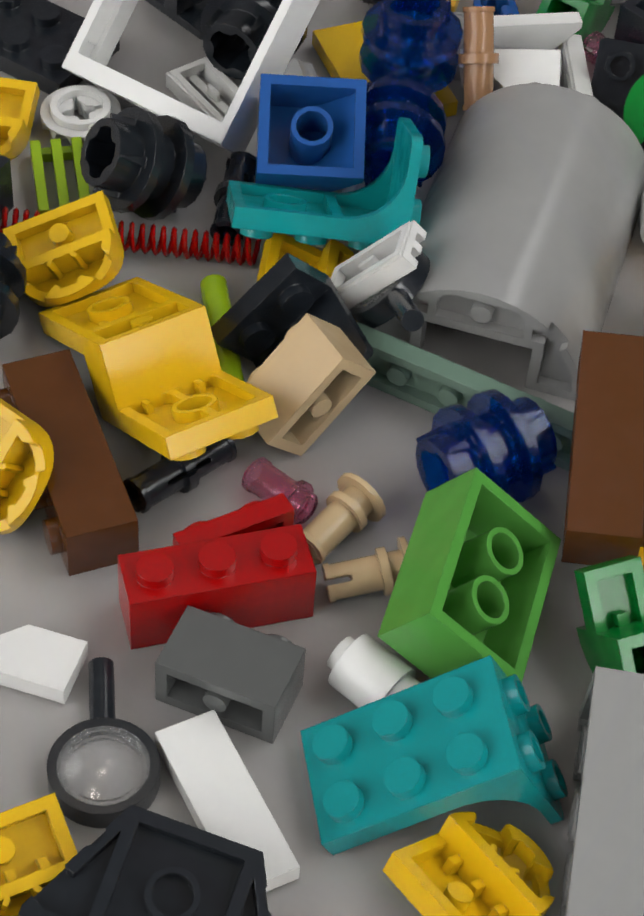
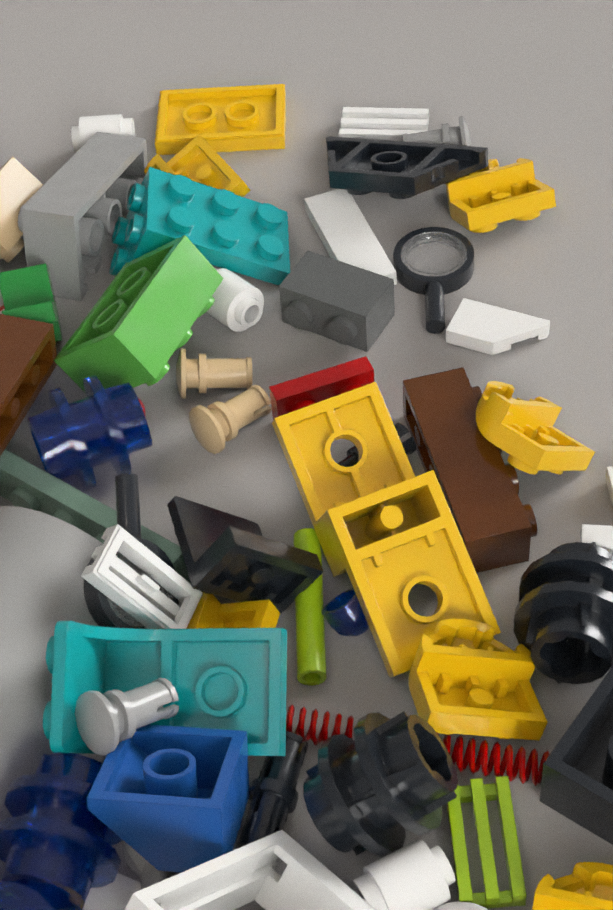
camera: 165 degrees left, 0 degrees up
red brick [117,524,317,650] -> none
clear pink pin [242,457,318,524] -> none
tan brick [247,313,376,456] -> none
none -> light grey pin [75,678,179,756]

